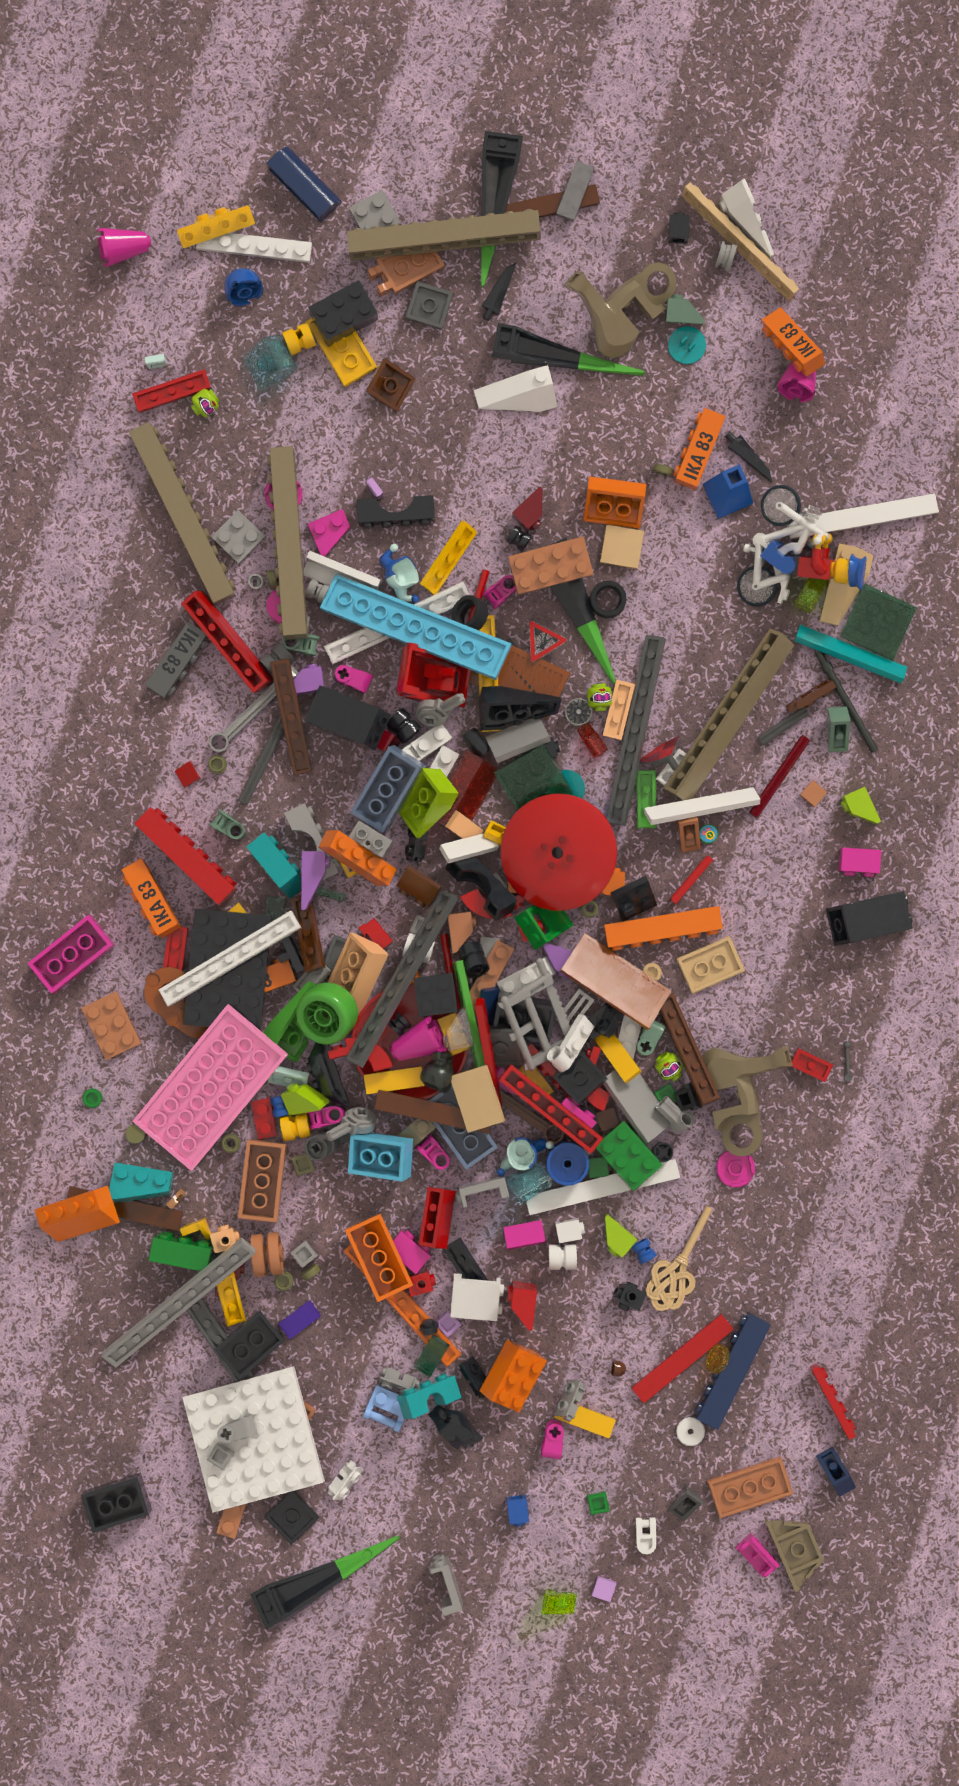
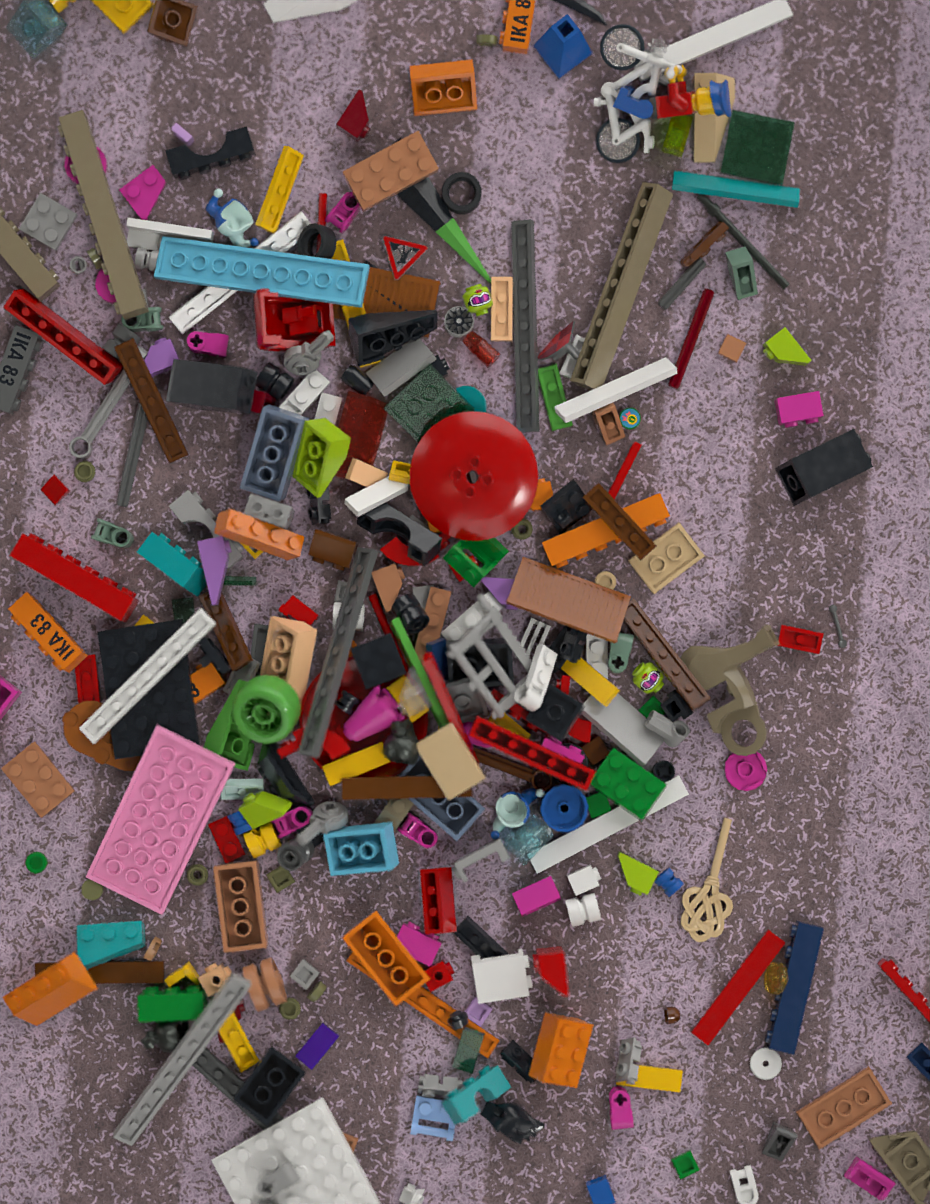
camera: 15 degrees left, 0 degrees up
black wheel [506,525,532,552] -> none
tan tile [600,525,644,570] -> none
black brick [613,1282,646,1312] -> none
none -> pearl dark grey piece [141,1020,189,1053]
none -> reddish brown plate [583,483,656,561]

